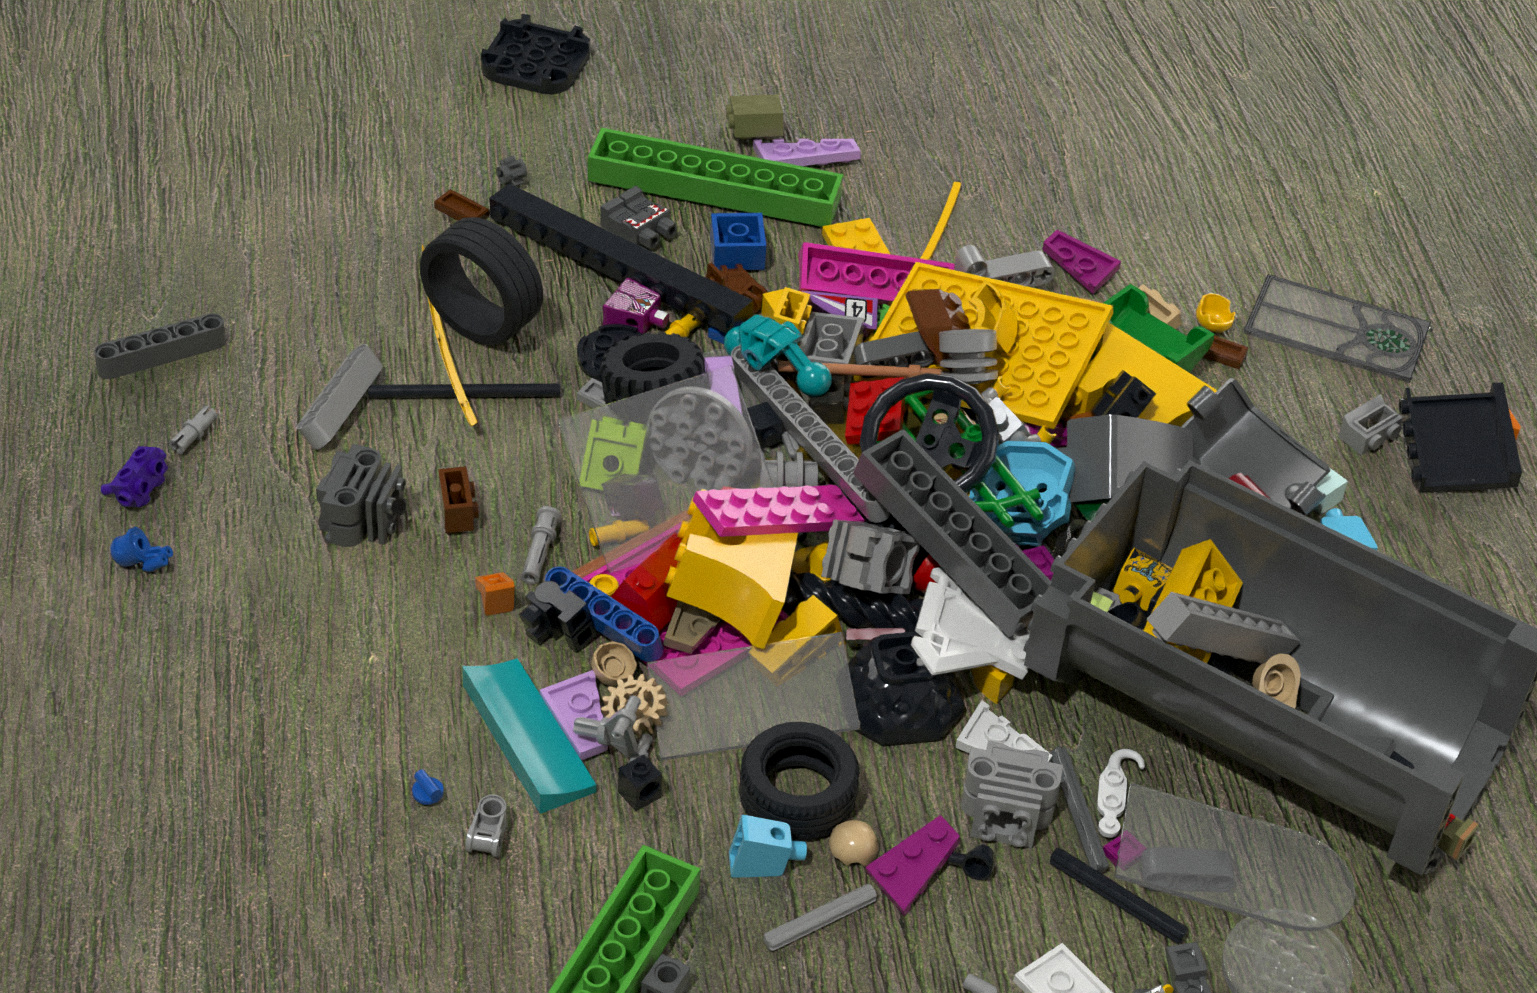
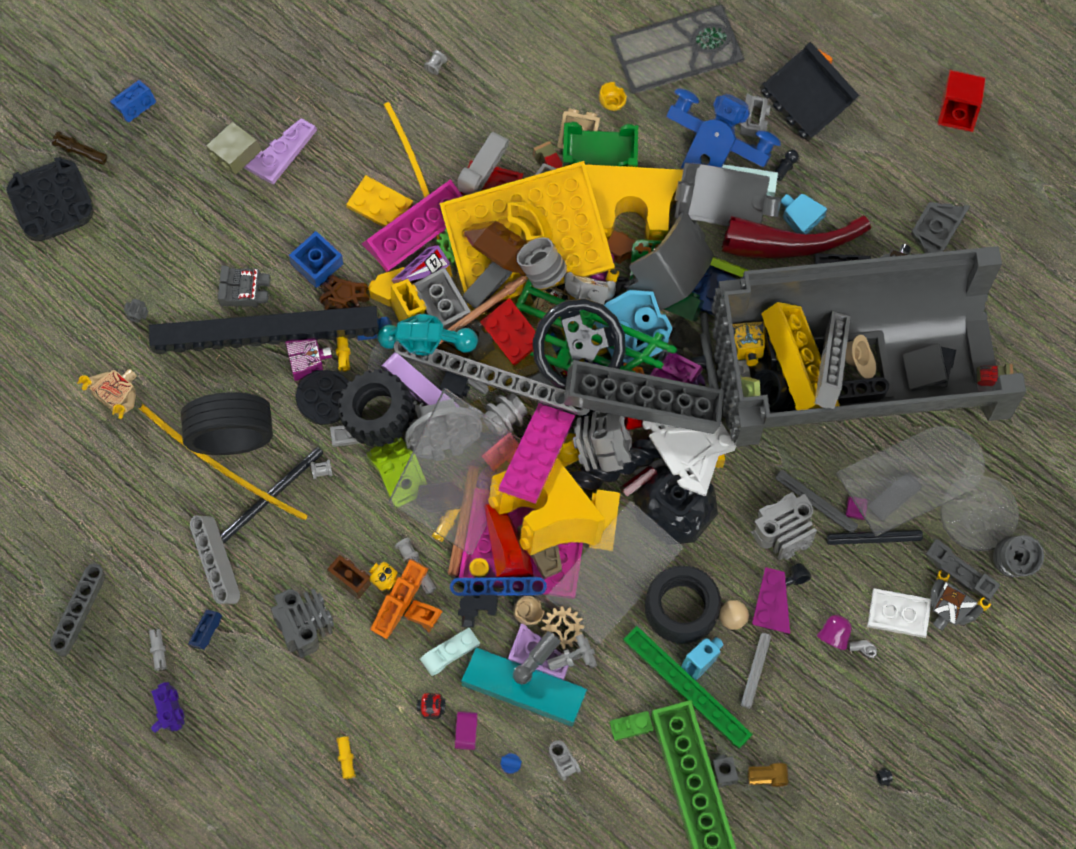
camera: 40 degrees left, 25 degrees up
blue piece [110,527,173,572] -> none
reddish brown tile [434,189,490,221] -> none
bright green brick [587,128,843,227] -> none
black brick [618,754,662,811] -> none
white wing [956,700,1052,762] -> none
magenta wing [1042,230,1121,294] -> none
black hips [1090,370,1156,418] -> none
white piece [1097,749,1145,838] -> none
reddish brown tile [1203,336,1249,369] -> none
none -> dark brown pin [52,131,108,165]
none -> tan torso [77,369,137,419]
none -> blue bracket [110,80,156,123]
none -> dark blue plate [188,610,223,650]
none -> light grey bush [311,459,332,479]
none -> yellow pin [336,737,356,779]
none -> yellow head [369,562,398,591]
none -> orange slope [370,559,429,639]
none -> black head [417,693,445,719]
none -> light aqua plate [420,628,480,676]
none -> light grey bush [424,50,448,75]
none -> magenta beam [455,711,478,750]
none -> dark grey piece [513,631,561,685]
none -> bright green plate [609,711,653,741]
none -> green plate [623,626,753,750]
none -> blue piece [666,89,781,169]
none -> black pin [775,149,799,181]
none -> magenta hair [817,615,852,650]

